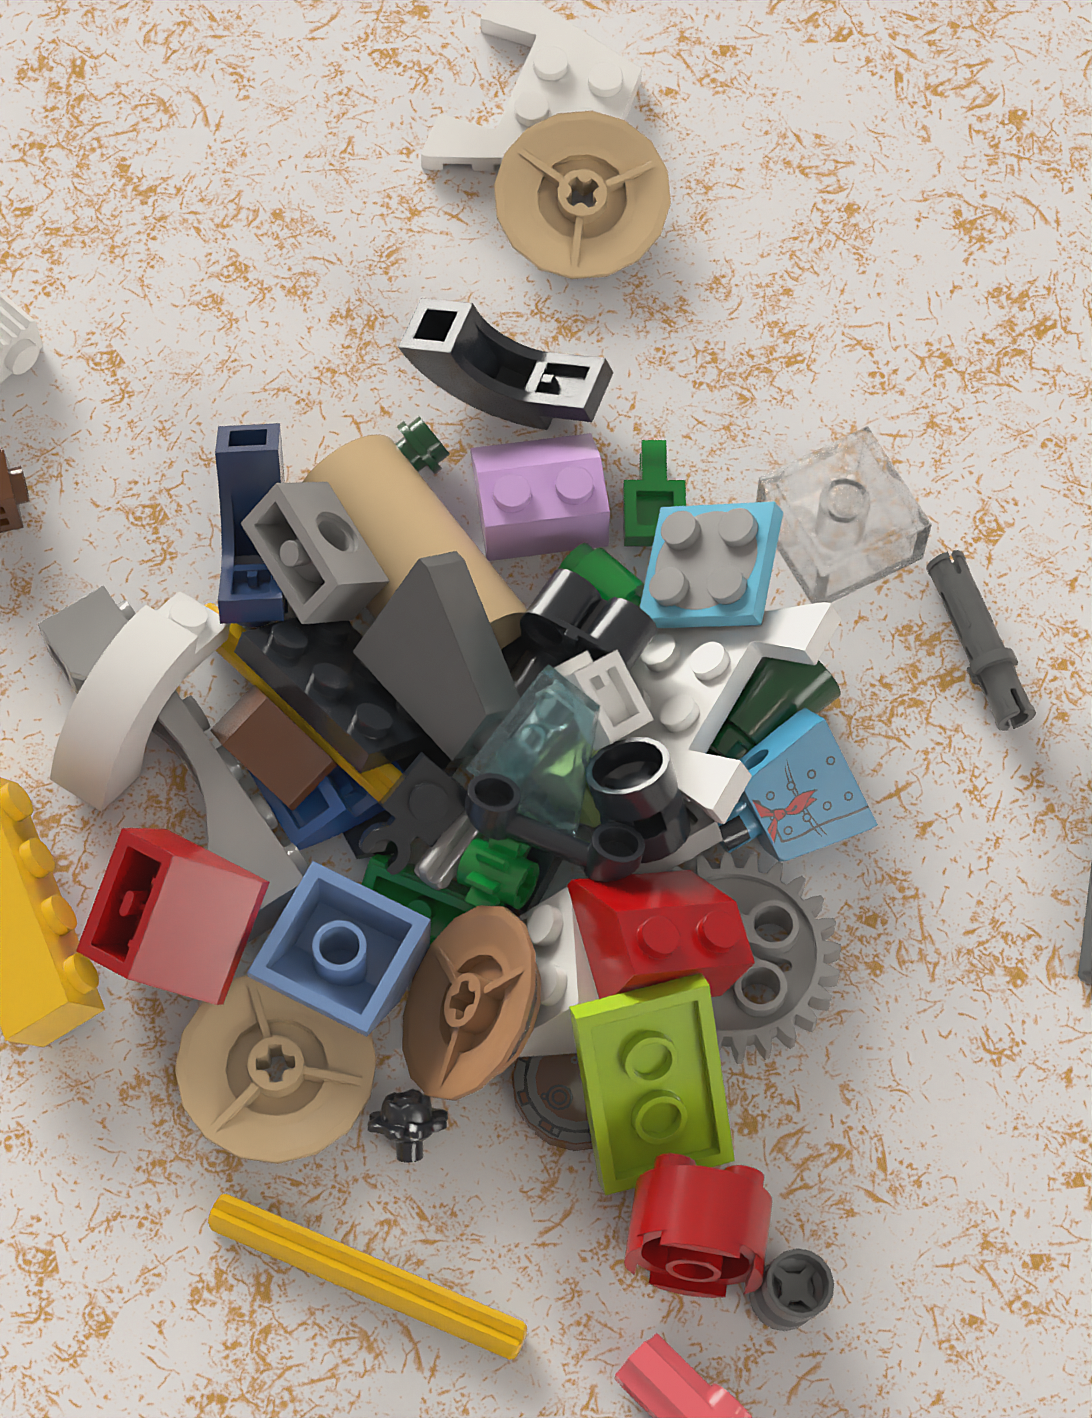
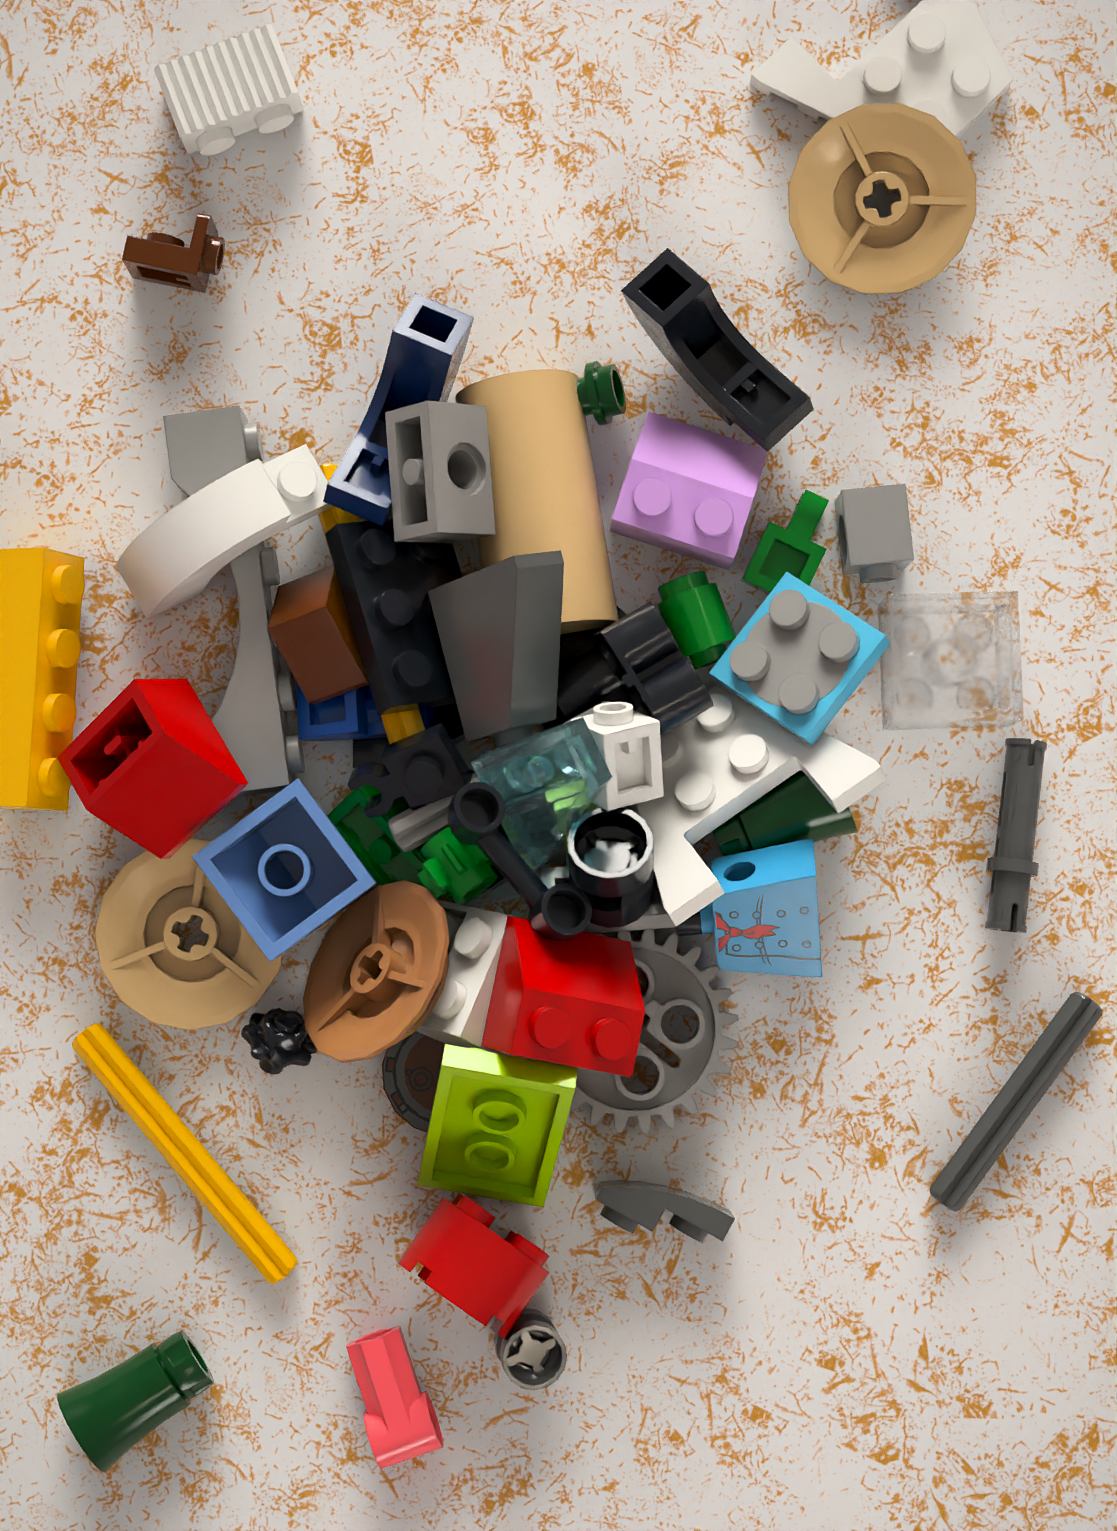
camera: 25 degrees right, 20 degrees up
none -> dark grey slope [594,1180,735,1243]
none -> light grey brick [834,484,914,583]

